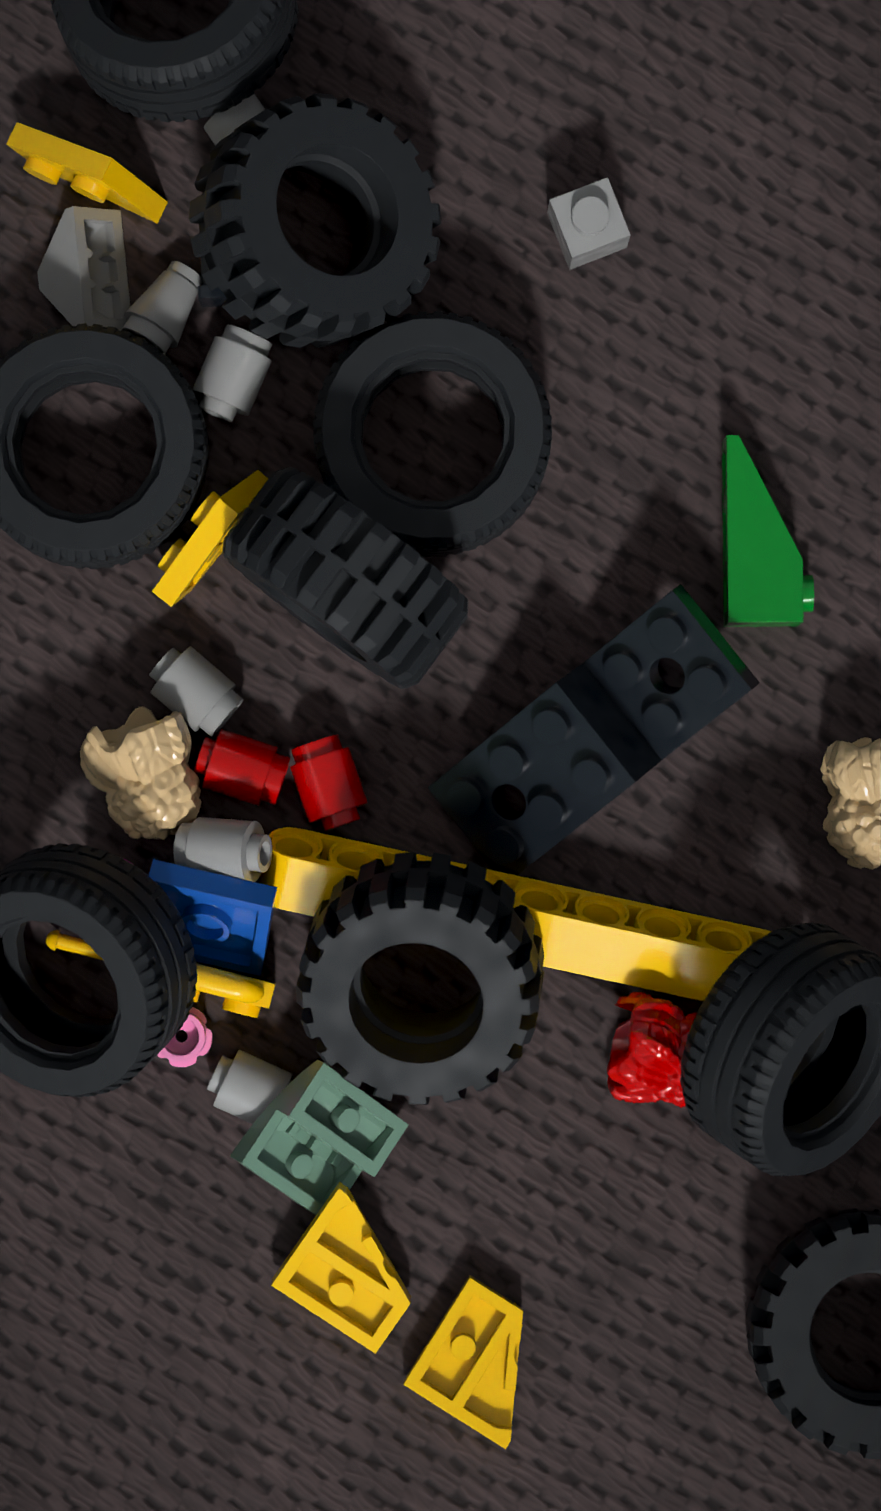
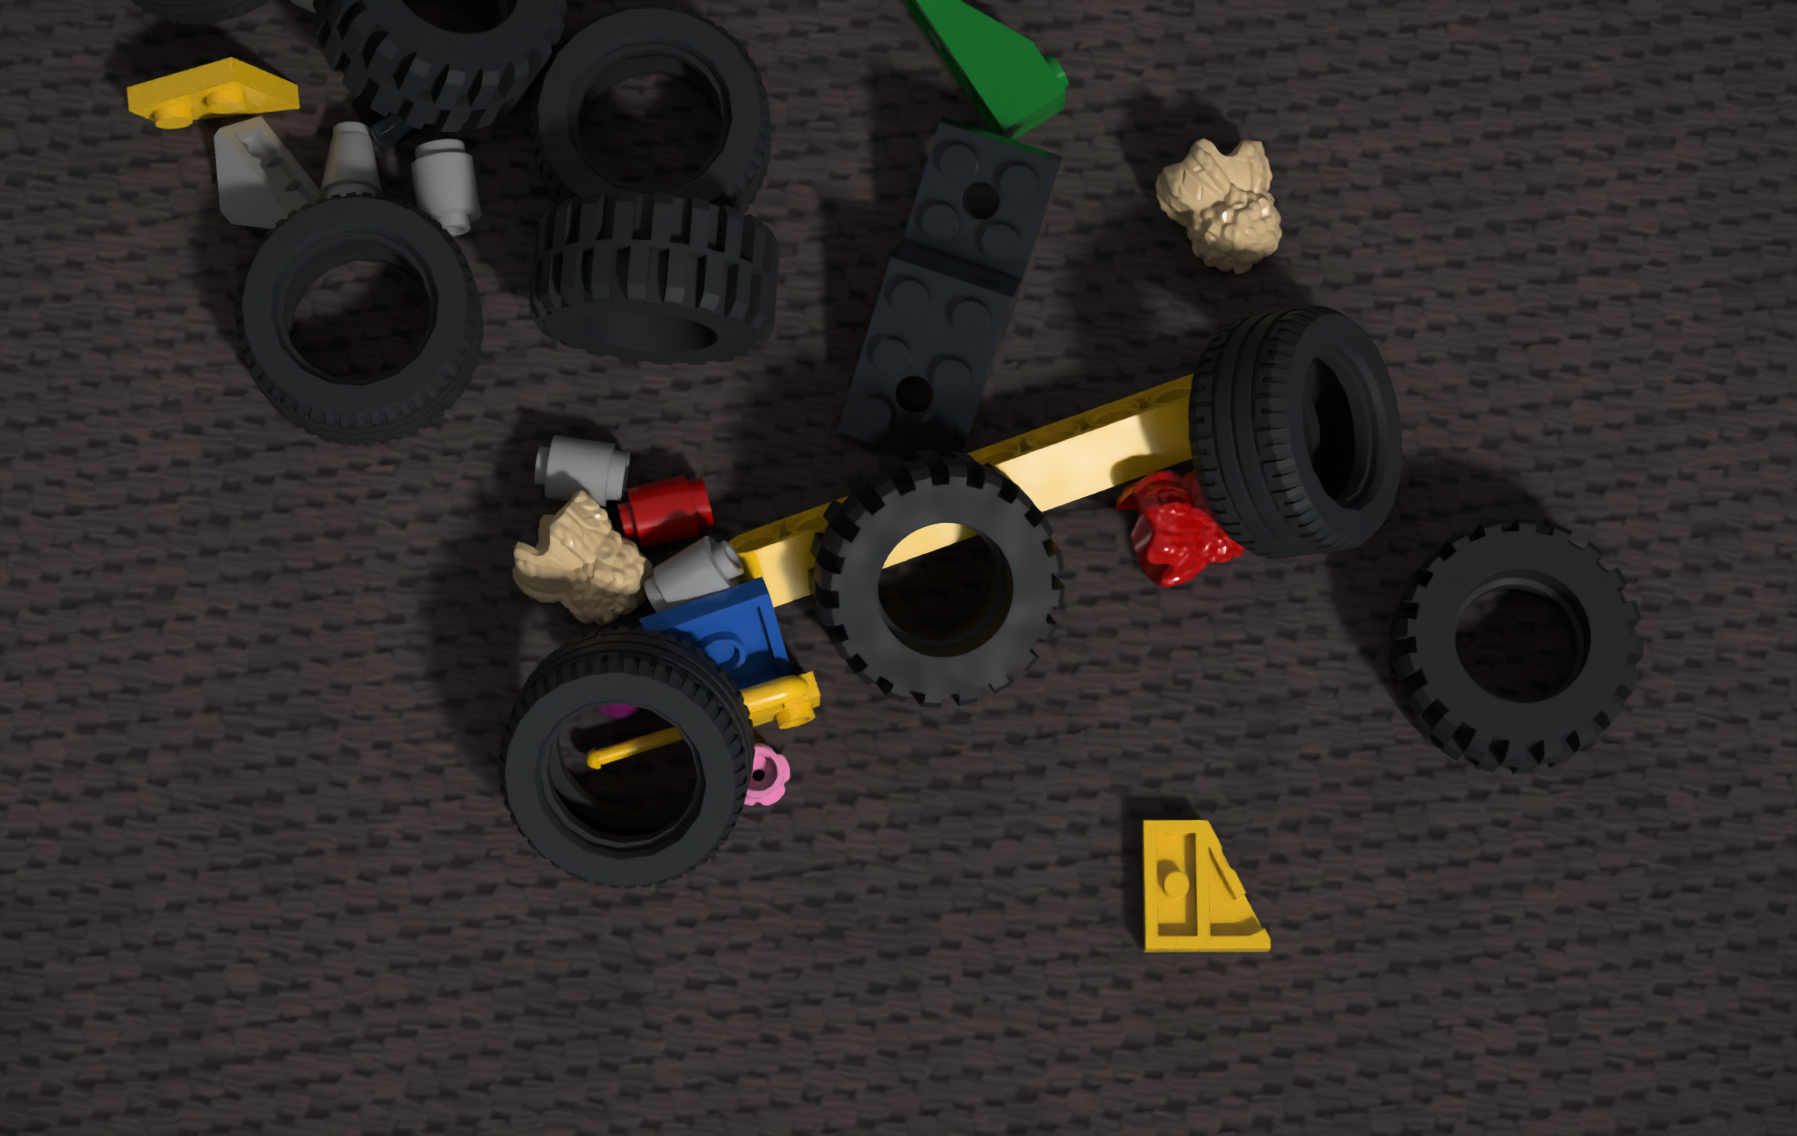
camera: 30 degrees left, 10 degrees down
yellow wing [152,470,268,607] -> none
light grey brick [207,1049,293,1124] -> none
sand green slope [230,1059,409,1216] -> none
yellow wing [271,1182,411,1354] -> none
red brick [290,734,368,831] -> none

